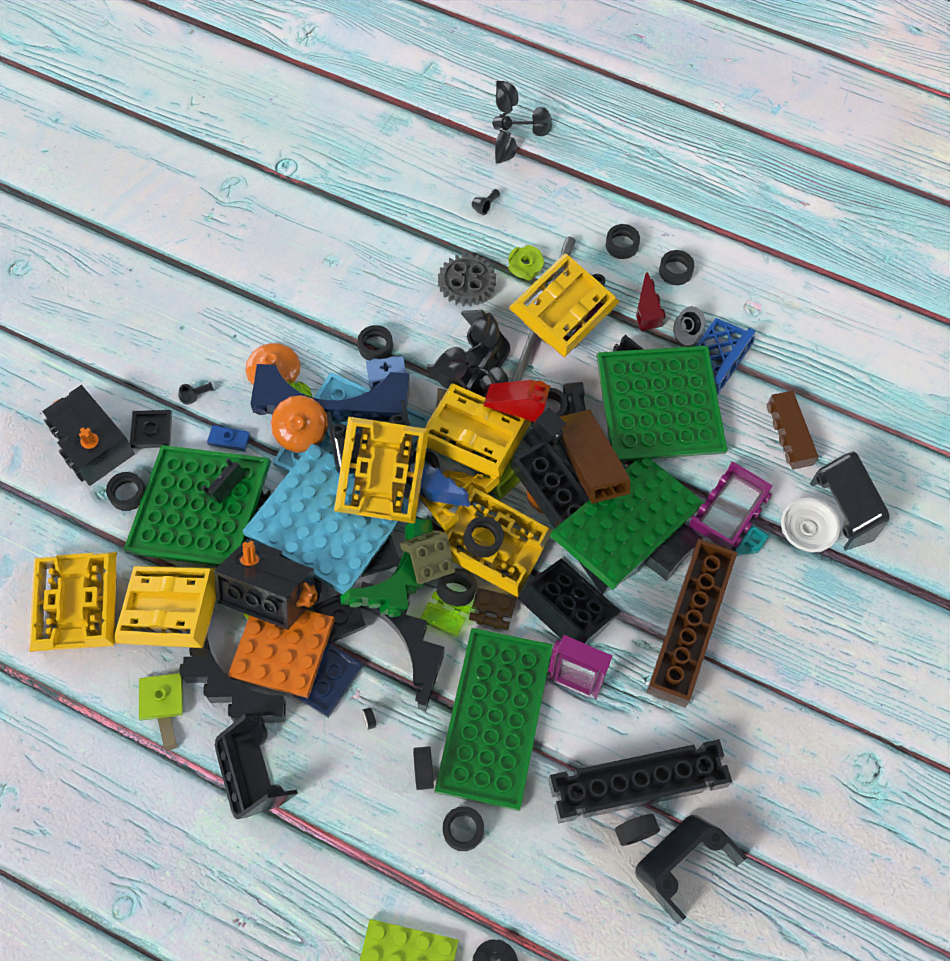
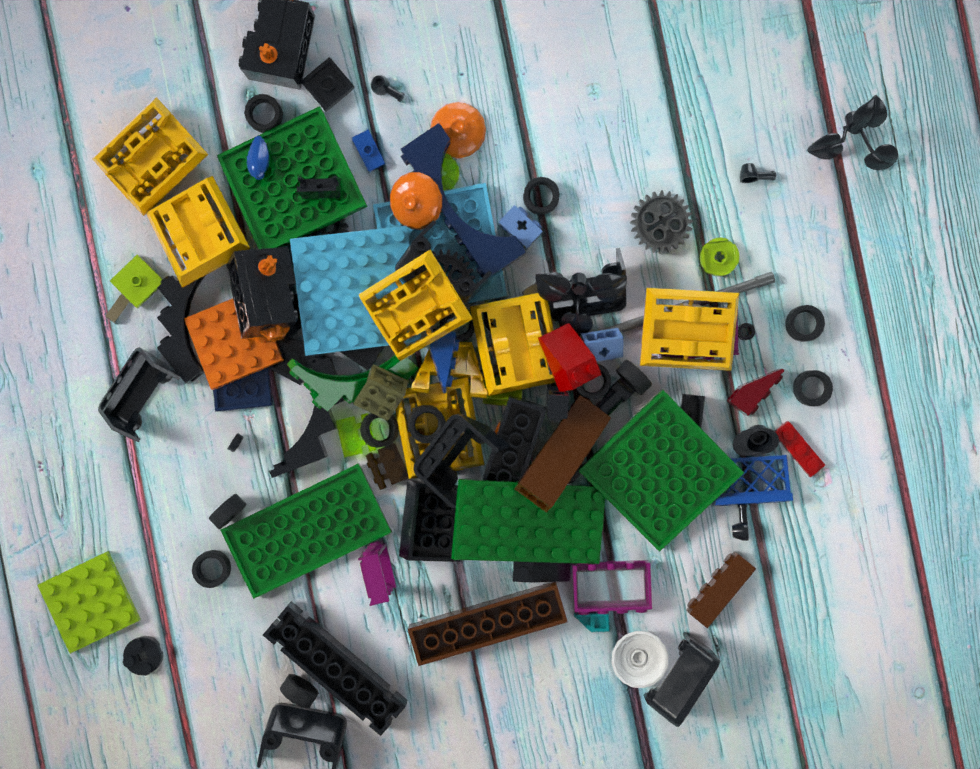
camera: 55 degrees right, 25 degrees up
none -> blue arm [247,136,269,180]
none -> black windscreen [413,414,510,509]
none -> medium blue brick [581,328,623,362]
none -> black tyre [616,360,652,395]
none -> black bar [732,504,749,541]
none -> red plate [775,421,825,477]

